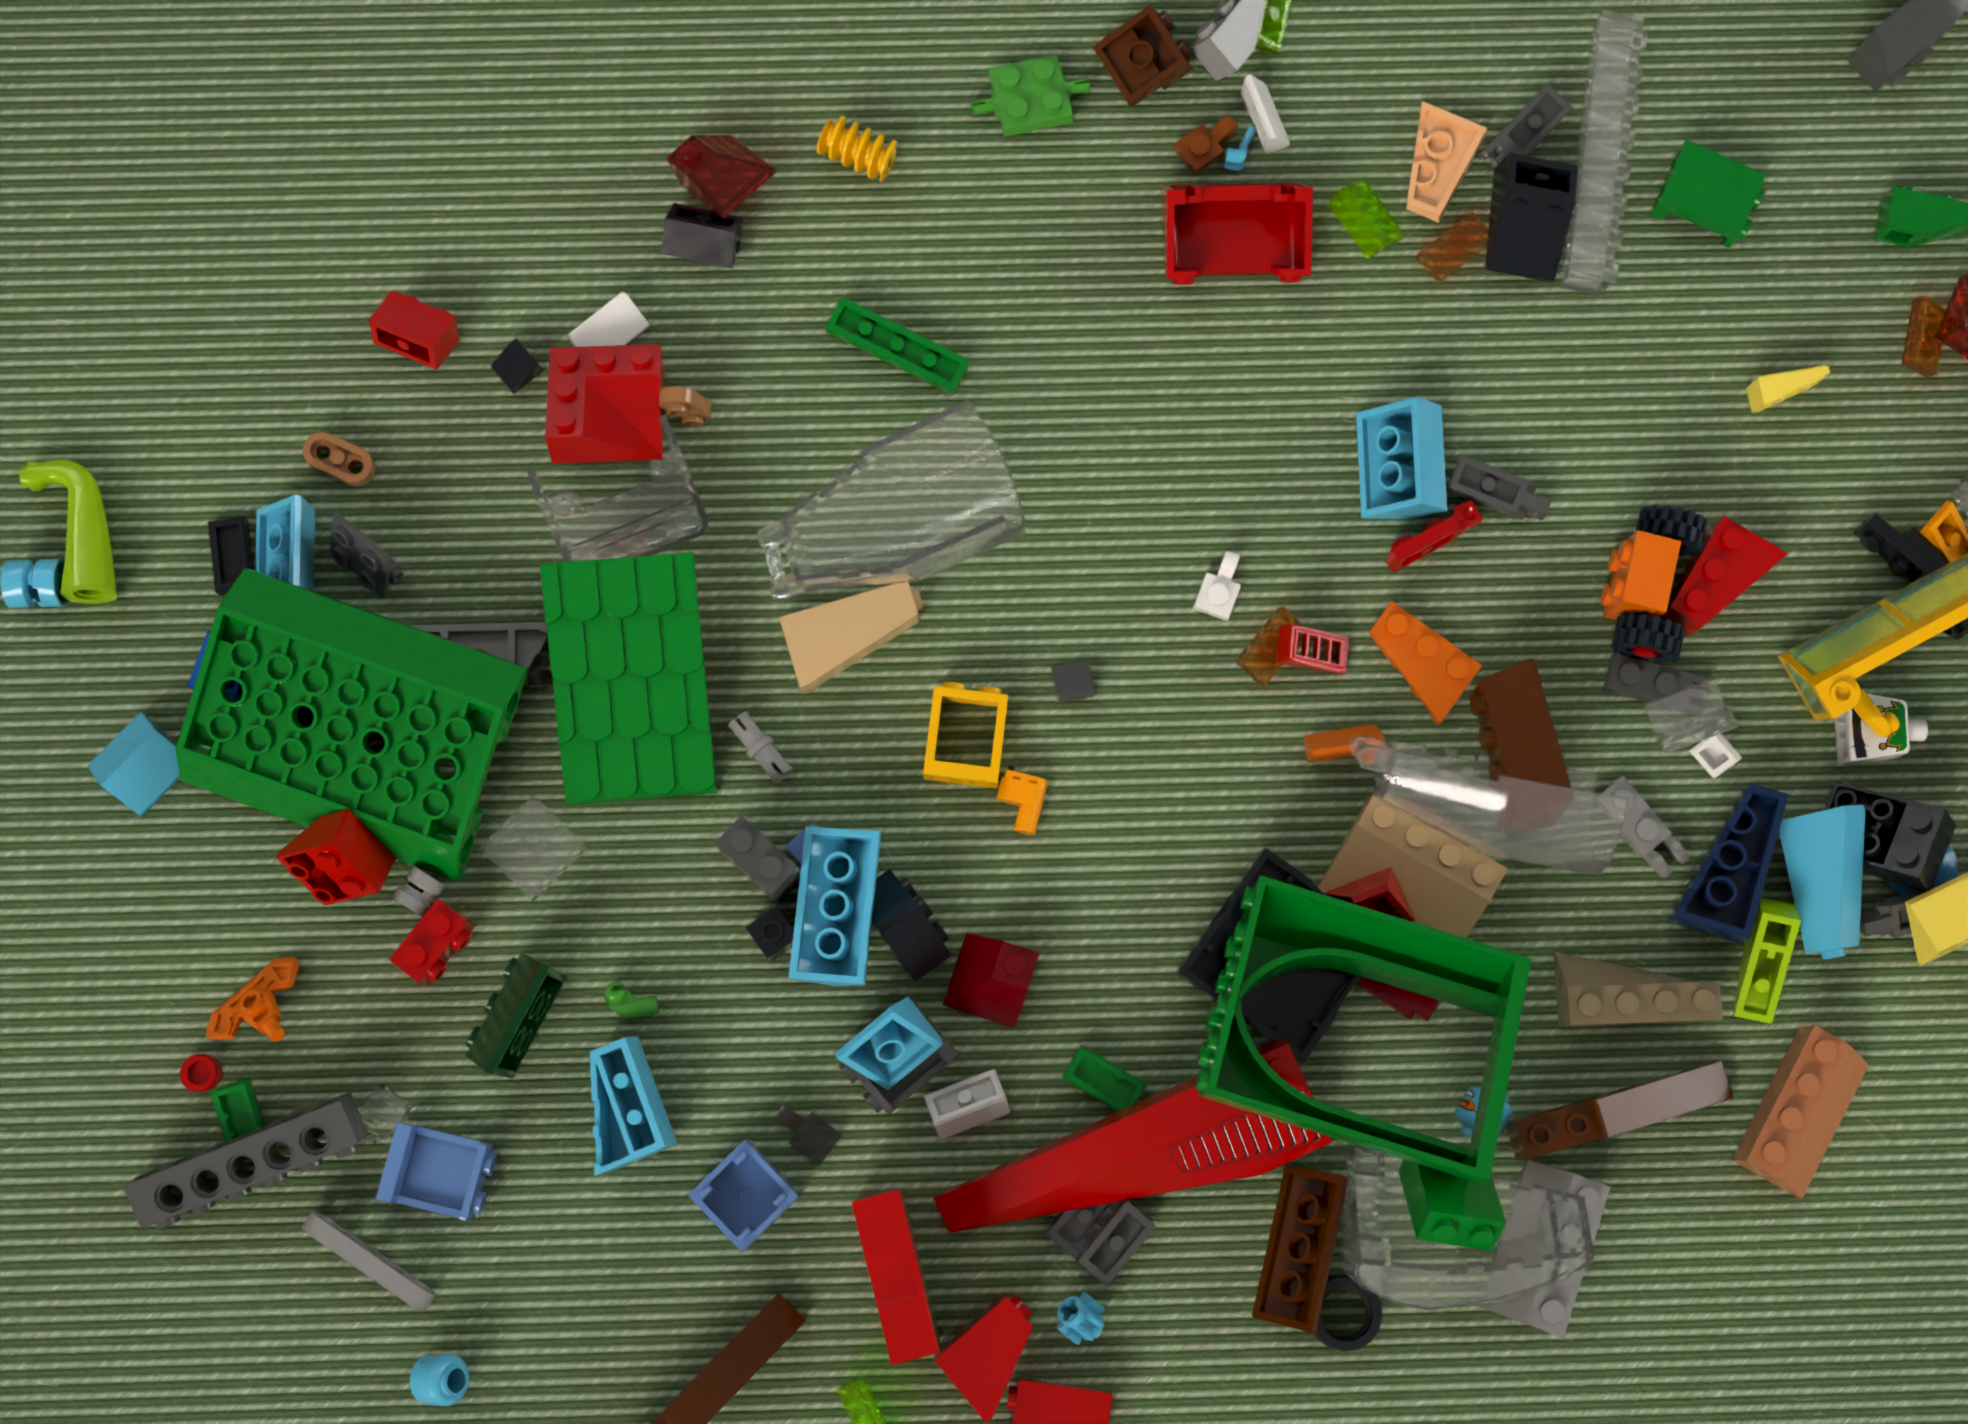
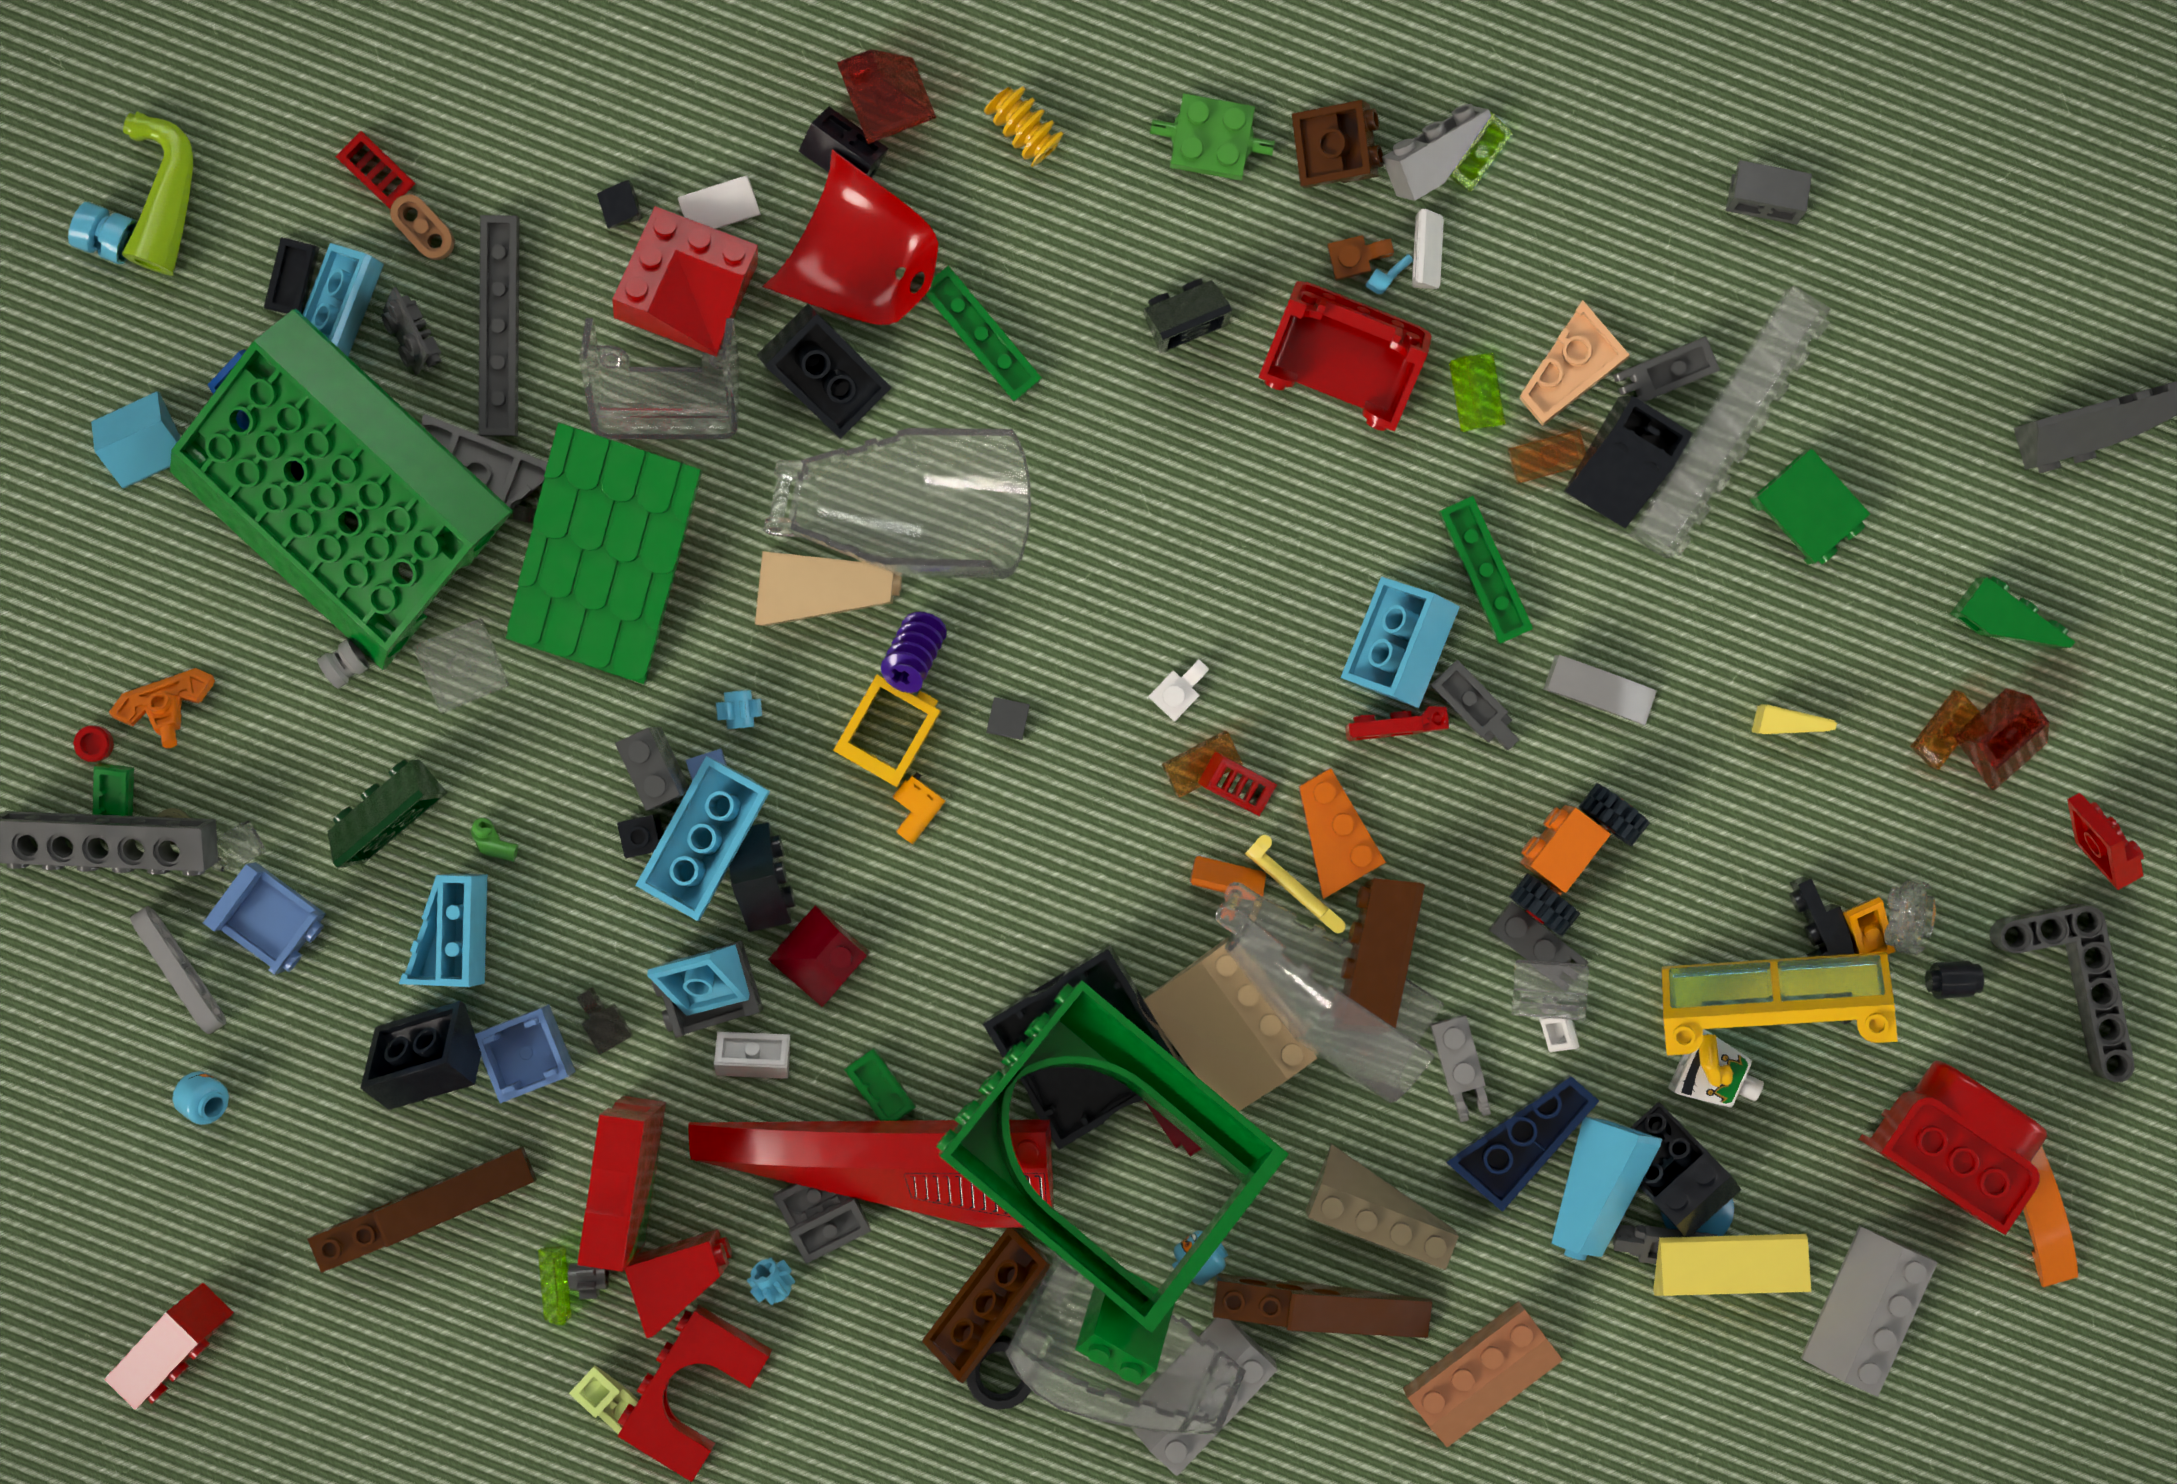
camera: 25 degrees right, 10 degrees up
red slope [275,809,396,905] -> none
red brick [369,290,460,370] -> none
red brick [389,898,476,986] -> none
medium nougat plate [659,386,711,427] -> none
light grey pin [728,711,793,784] -> none
red slope [1325,867,1415,922] -> none
red wedge [1660,516,1789,636] -> none
lime slope [1733,898,1801,1024] -> none
none -> red slope [335,131,416,209]
none -> black slope [360,1001,481,1110]
none -> dark grey plate [479,215,520,437]
none -> dark grey gear [568,1258,609,1299]
none -> medium azure gear [716,690,762,729]
none -> black slope [757,304,892,439]
none -> red piece [762,149,939,325]
none -> dark purple piece [880,612,947,693]
none -> black slope [1144,279,1232,354]
none -> light yellow hinge [1245,835,1345,933]
none -> green plate [1438,496,1533,644]
none -> light grey slope [1543,655,1657,725]

